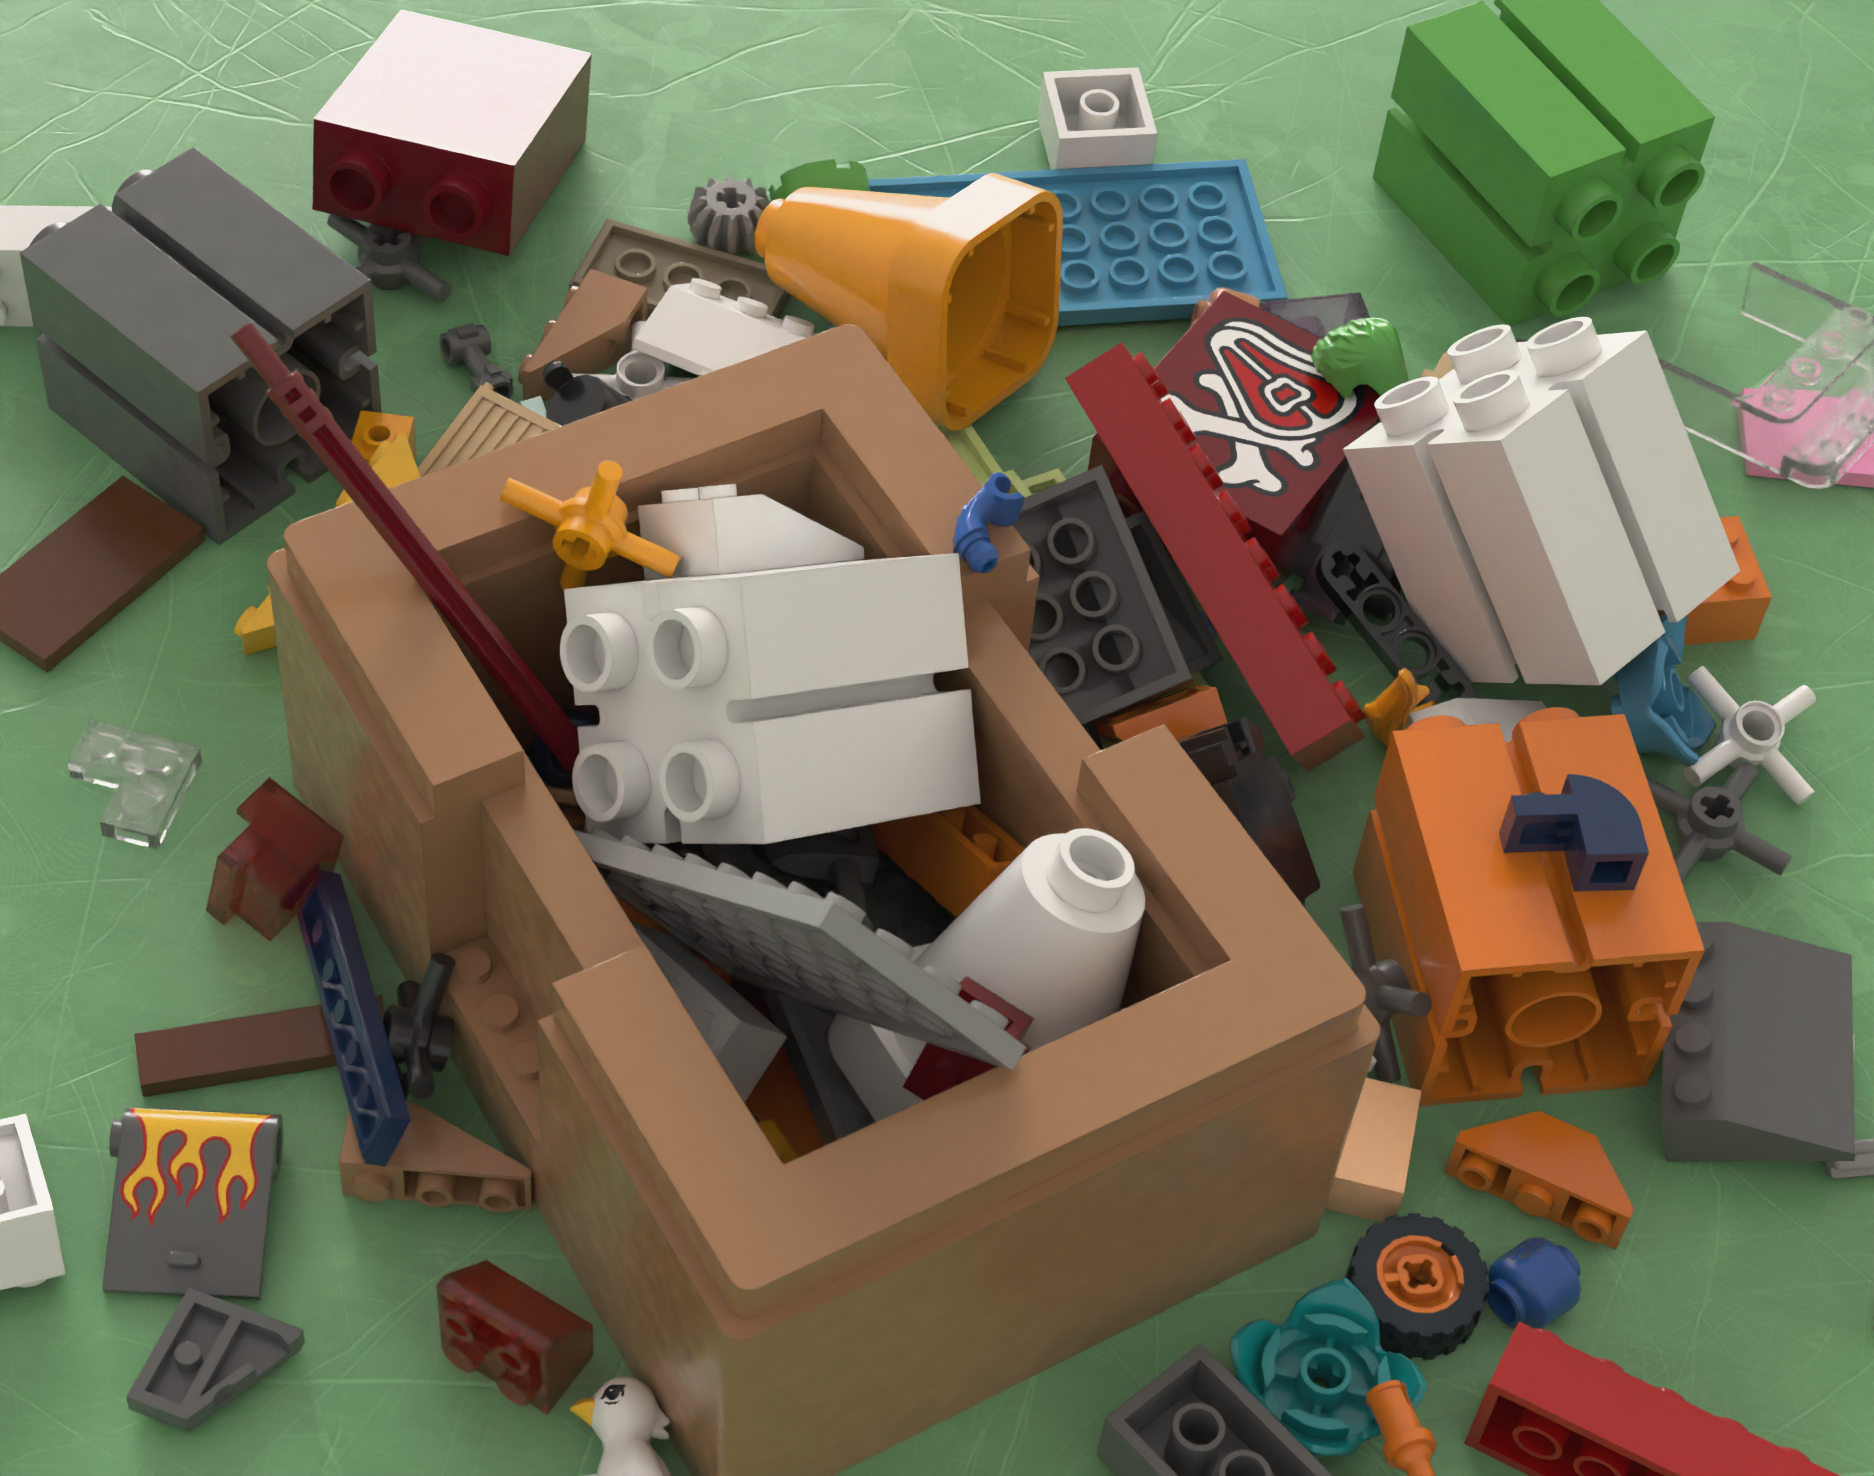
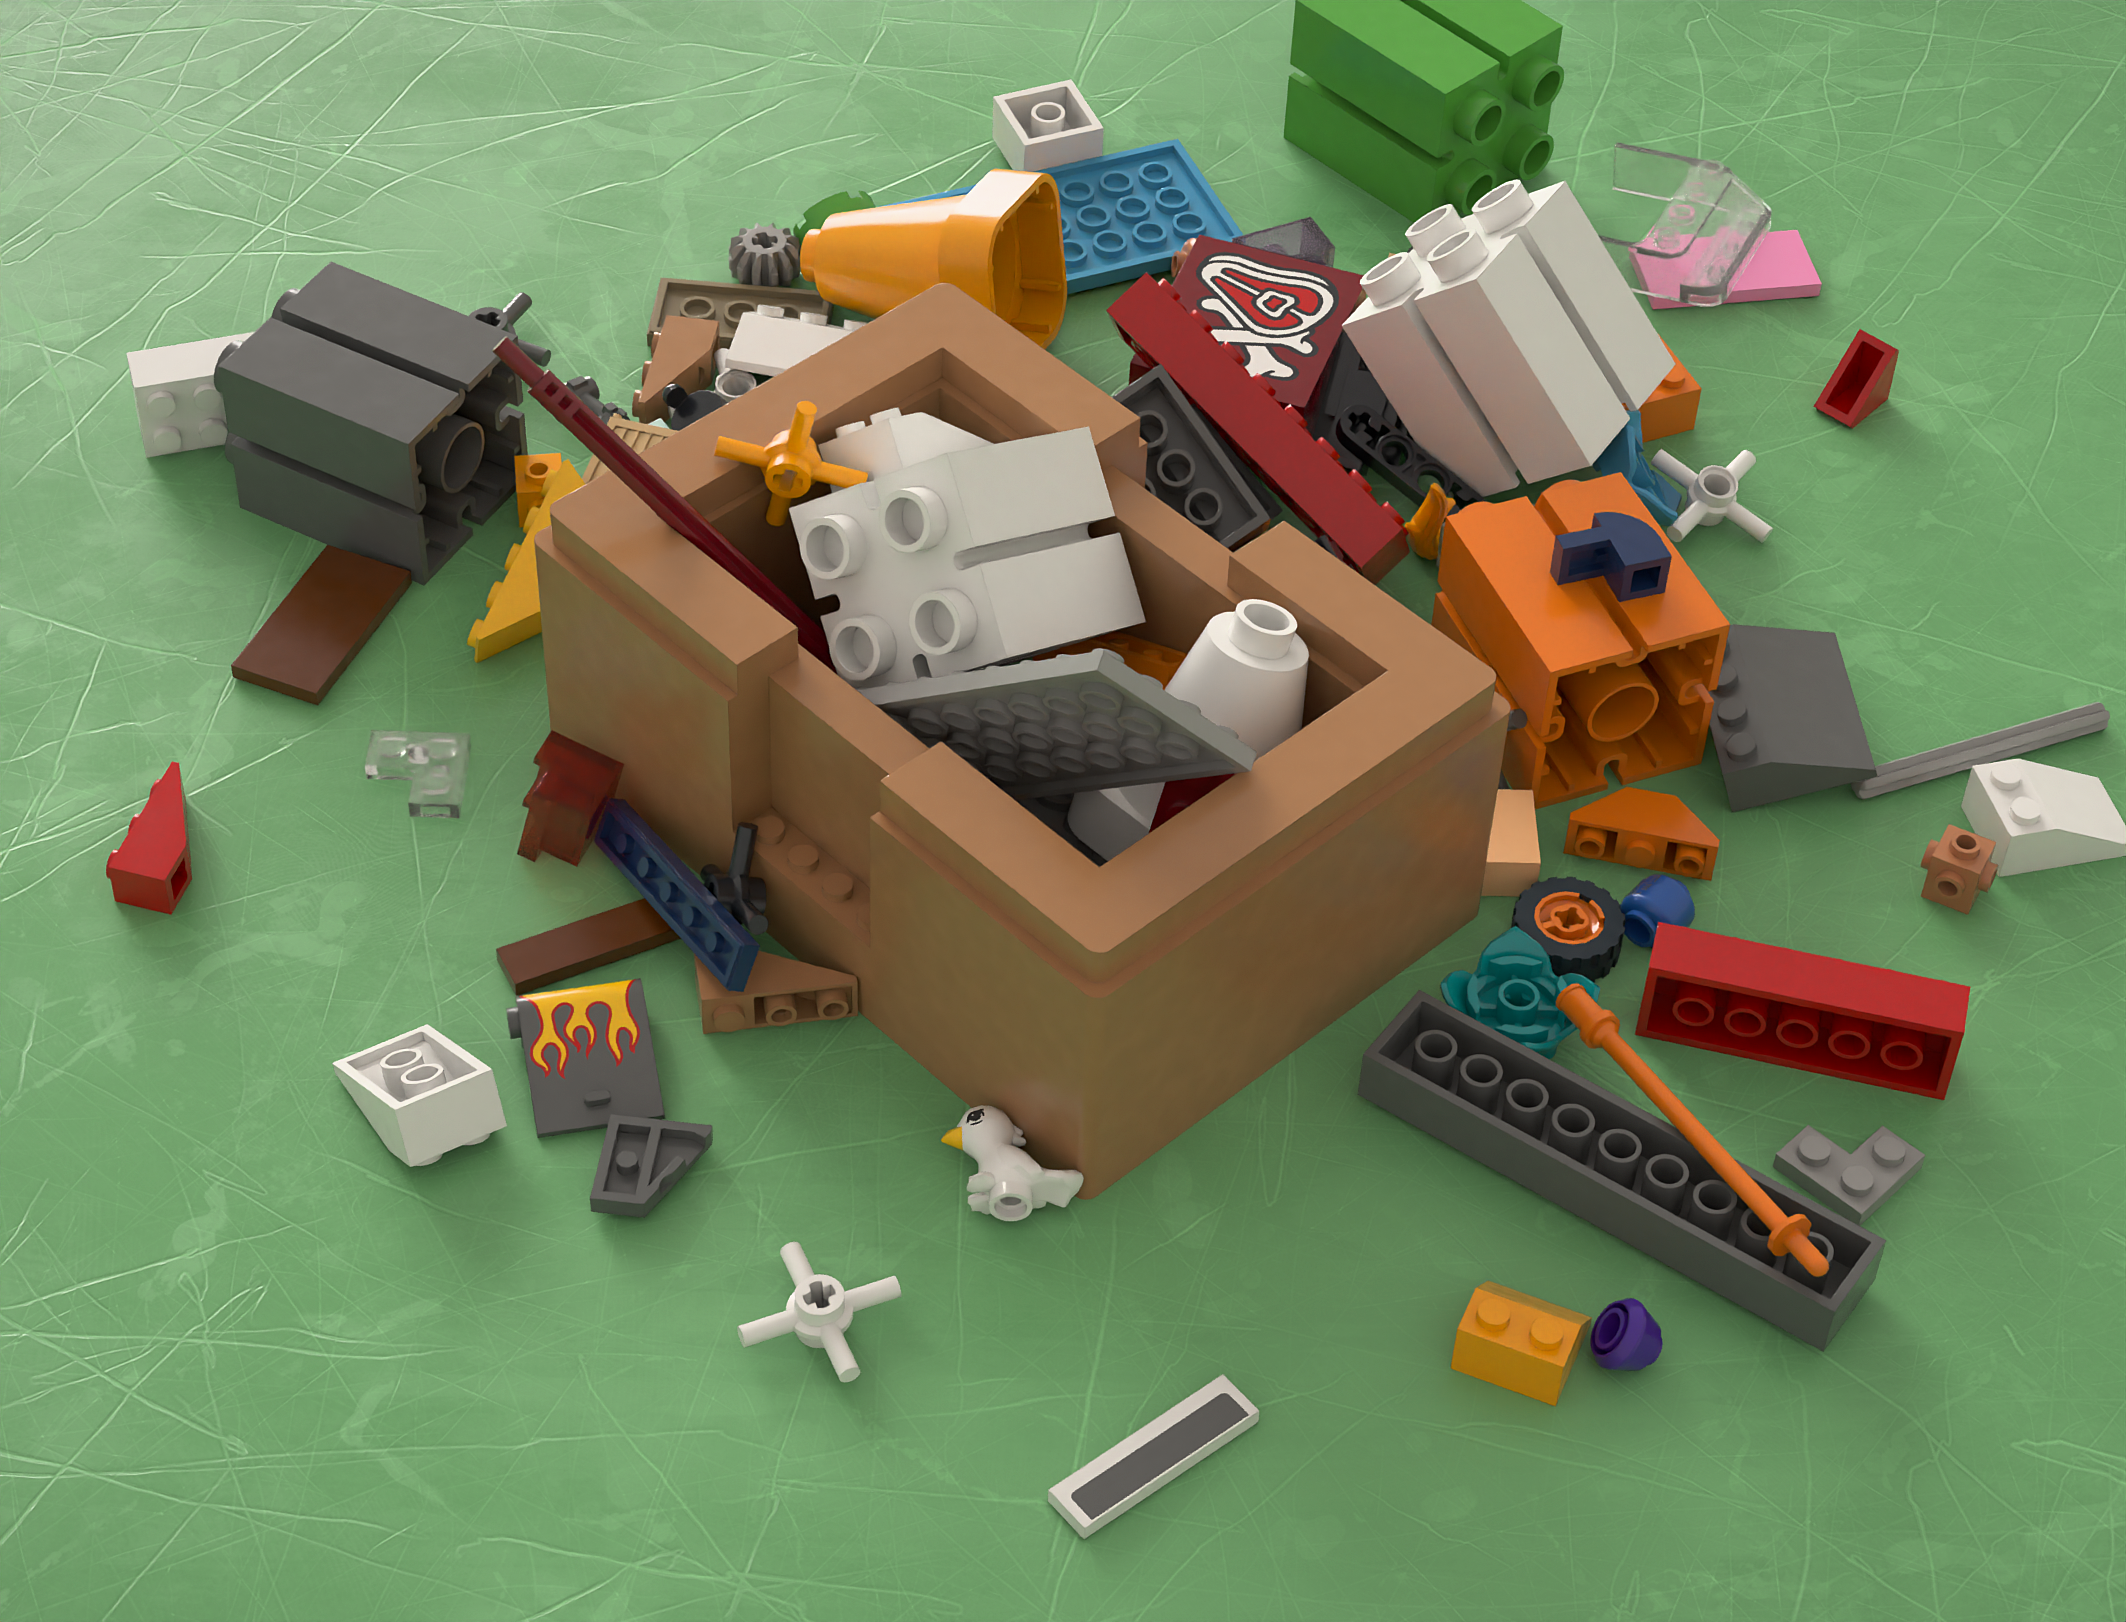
camera: 10 degrees left, 5 degrees down
brick [312,10,592,256] -> none
clear red slope [436,1260,593,1415] -> none
blue piece [952,472,1025,573] -> none
bright green hair [1311,318,1409,398] -> none
dark grey bar [1646,762,1792,883] -> none

